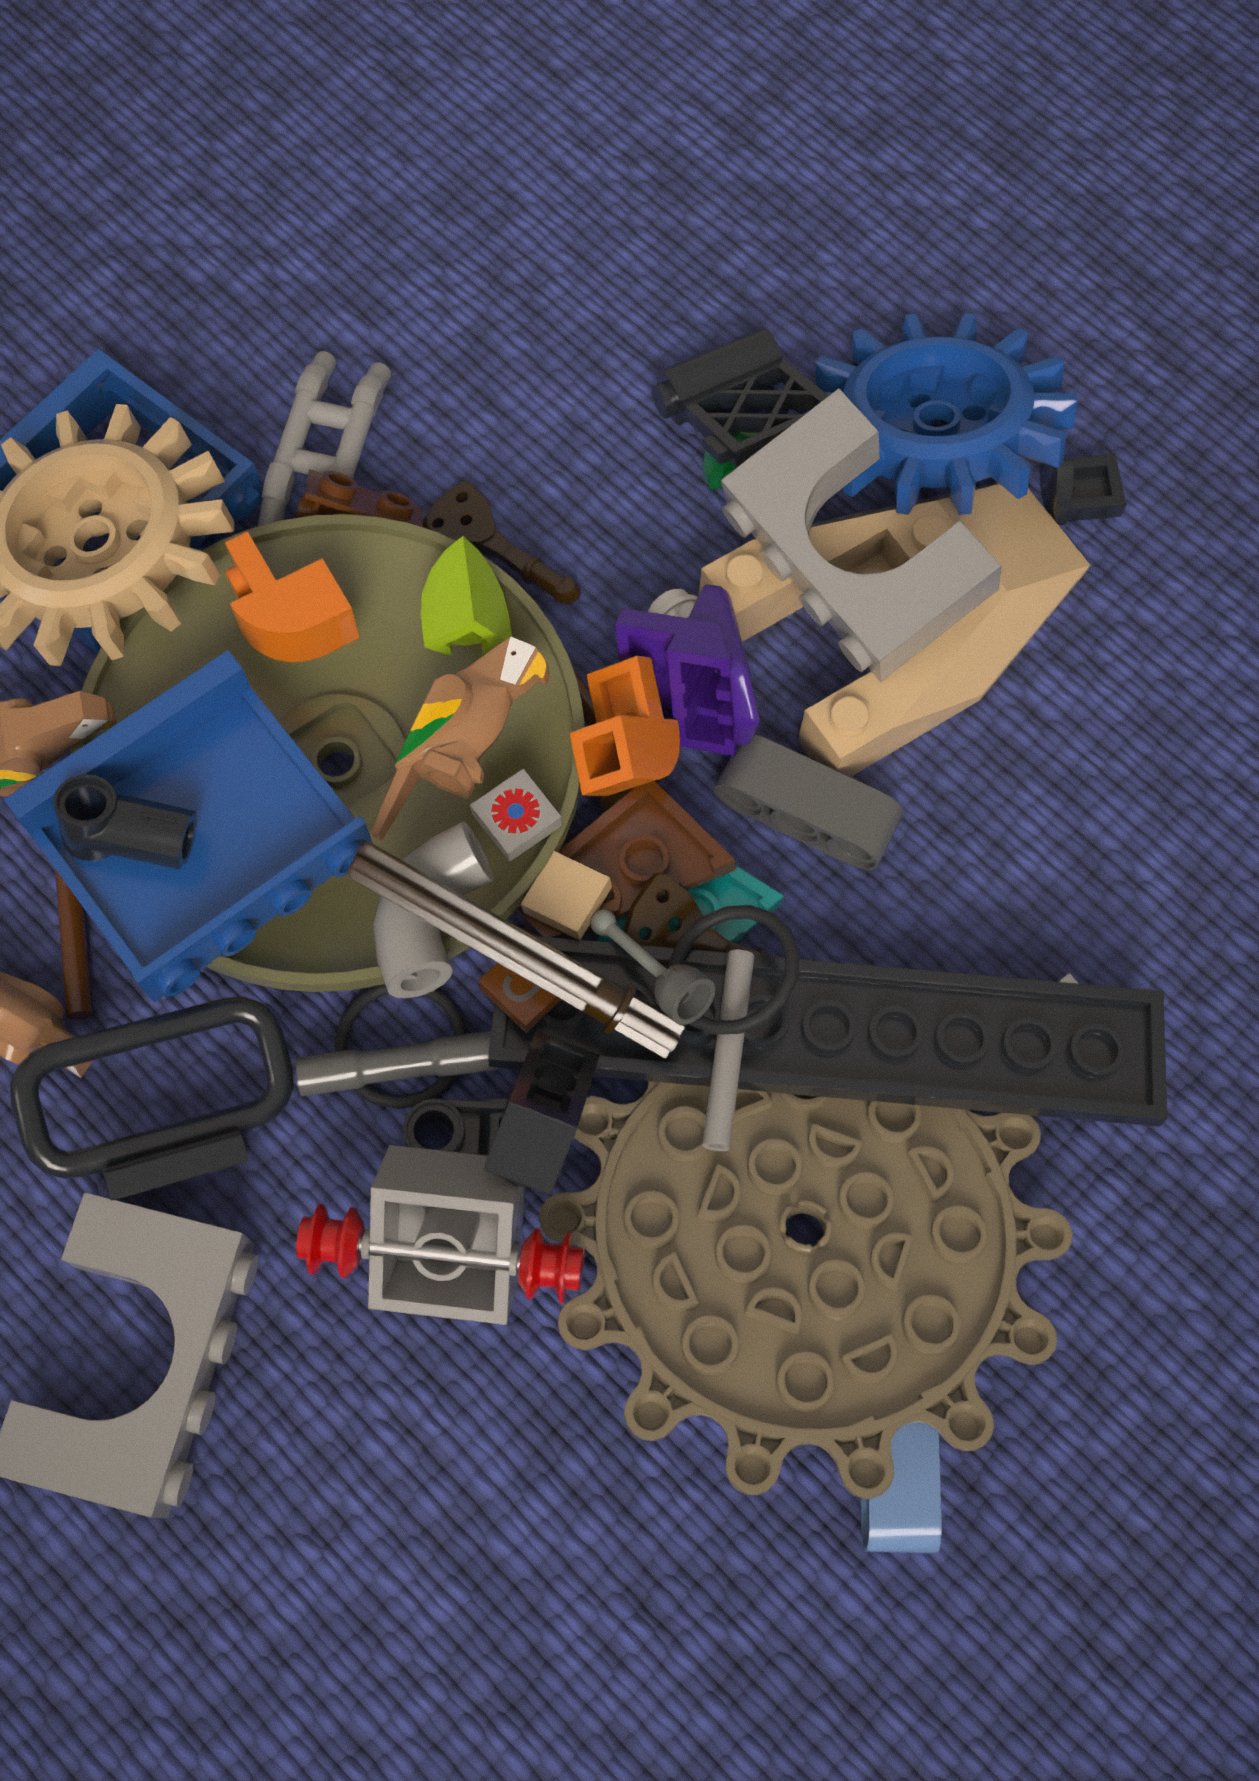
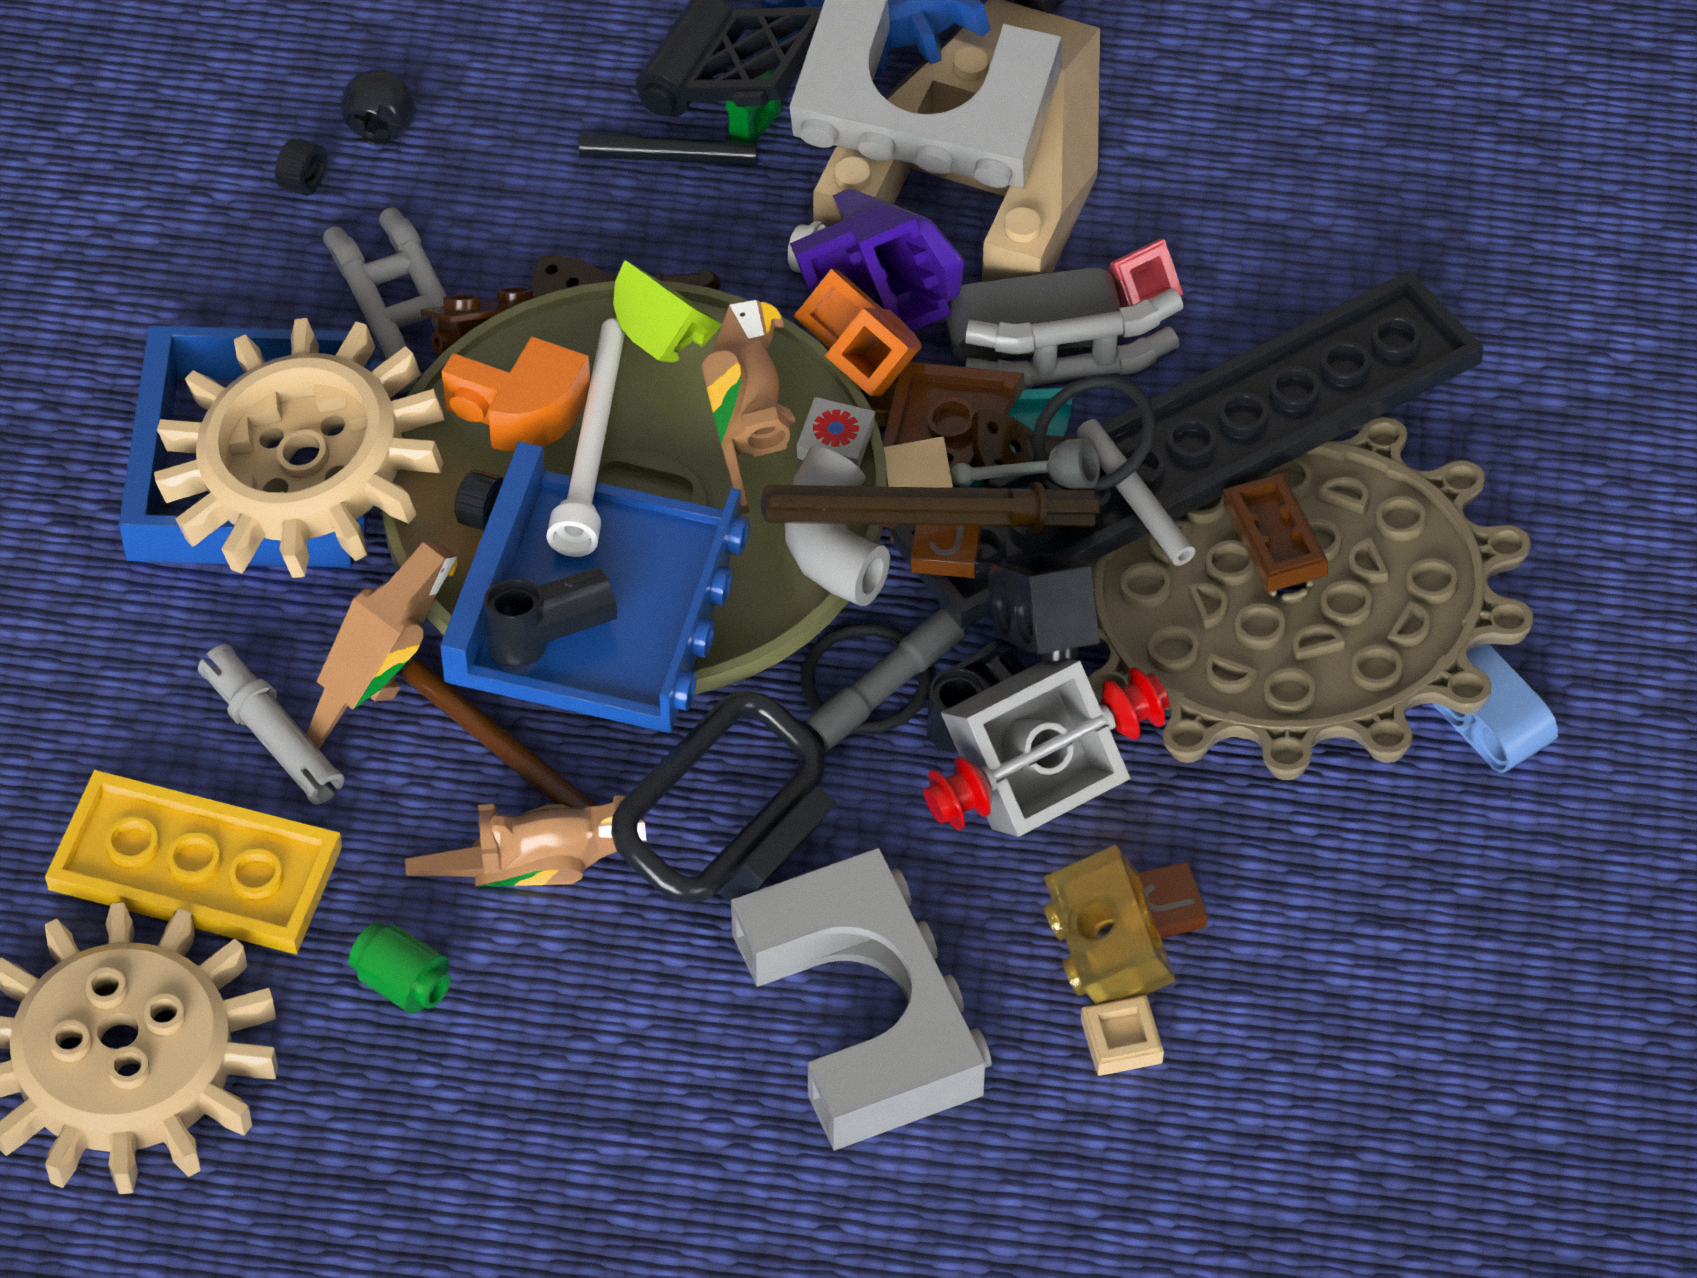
camera: 35 degrees left, 15 degrees down
none -> black axle [275,138,328,196]
none -> black piece [340,69,415,144]
none -> black axle [454,469,504,531]
none -> white piece [546,318,625,557]
none -> black piece [579,134,757,165]
none -> light grey piece [965,288,1183,389]
none -> clear yellow brick [1044,845,1176,1004]
none -> tan tile [1081,995,1164,1076]
none -> coral slope [1108,238,1183,307]
none -> reddish brown tile [1124,861,1208,942]
none -> reddish brown plate [1223,473,1328,592]

